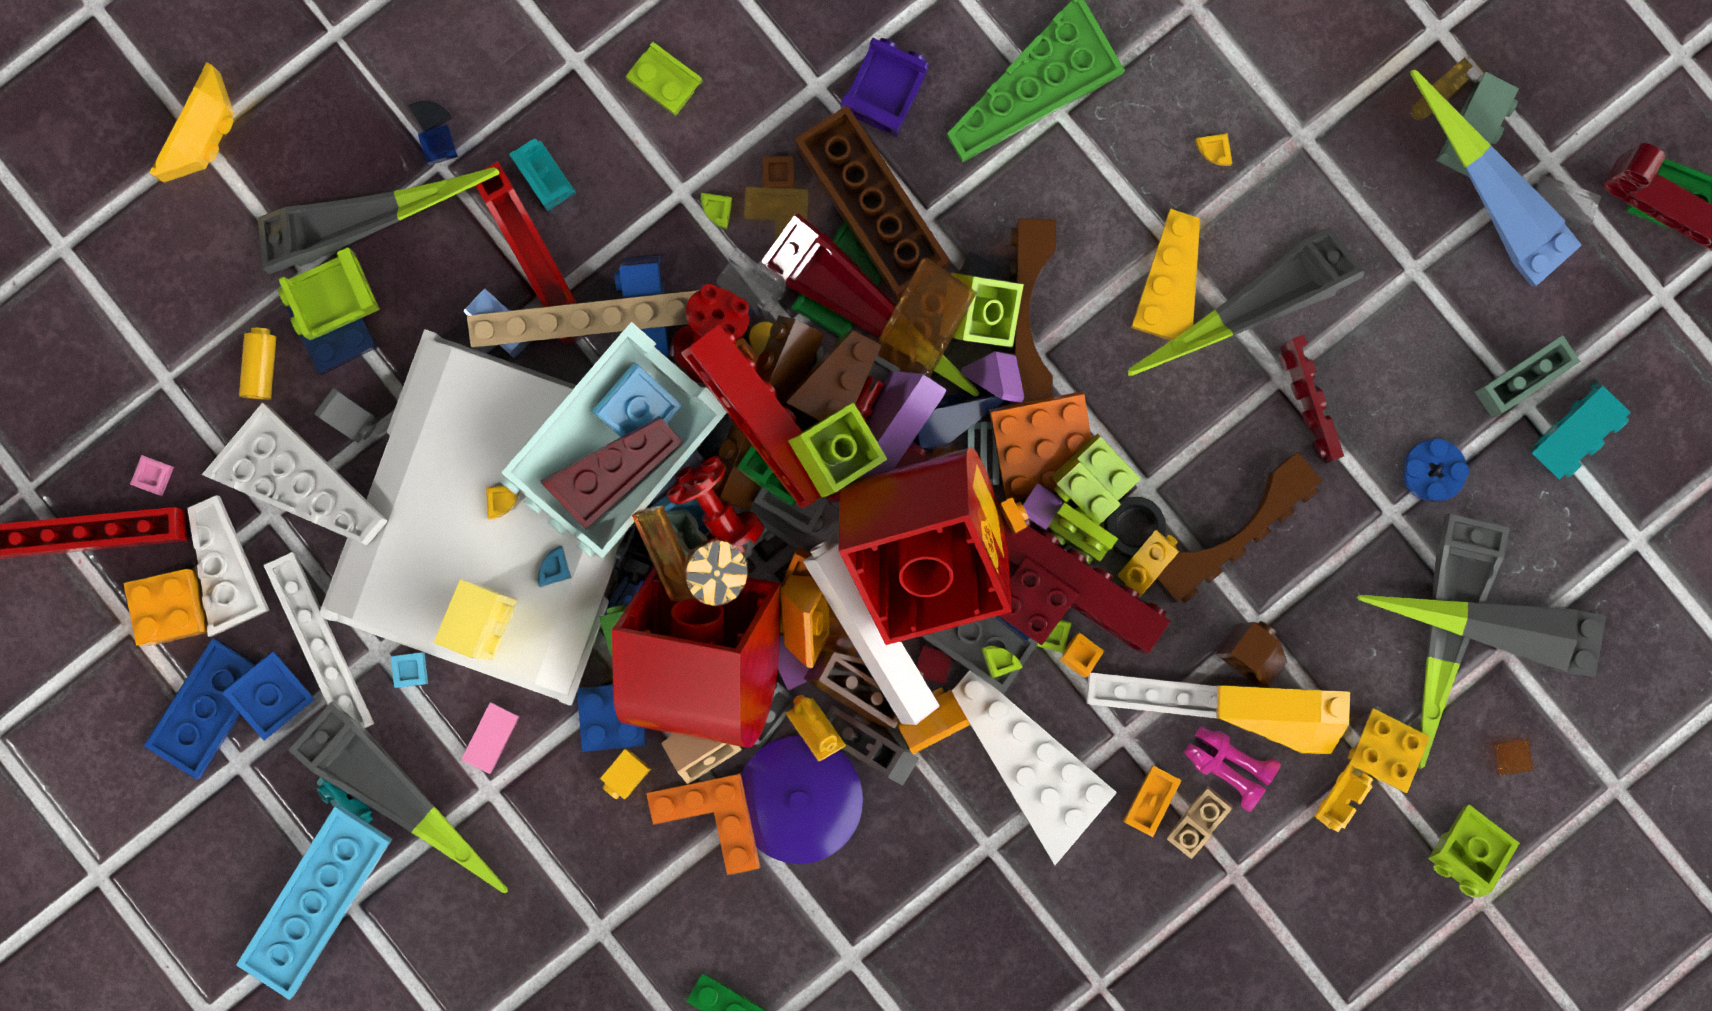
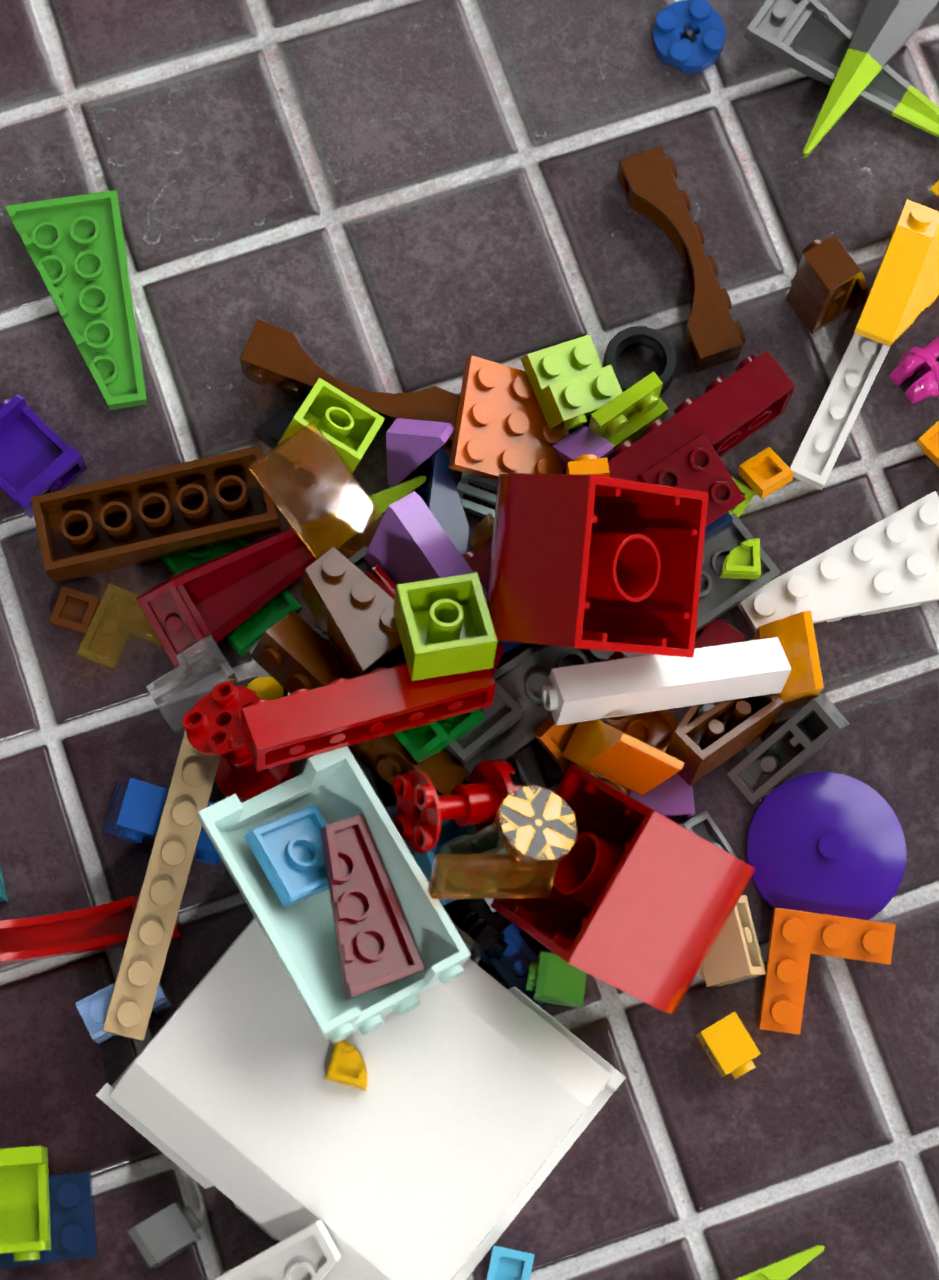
camera: 70 degrees left, 10 degrees down
light yellow brick [433,579,517,660] -> none
bright pink tile [461,702,520,774] -> none
dark azure tile [538,546,572,587] -> none
blue plate [577,685,647,752] -> none
lime tile [701,193,732,230] -> none
yellow hinge [785,695,846,762] -> none
yellow hinge [1117,530,1179,597] -> none
dark grey plate [1128,227,1364,376] -> none
yellow wing [1131,209,1200,341] -> none
yellow tile [1195,133,1232,166] -> none
dark red wing [1279,334,1344,464] -> none

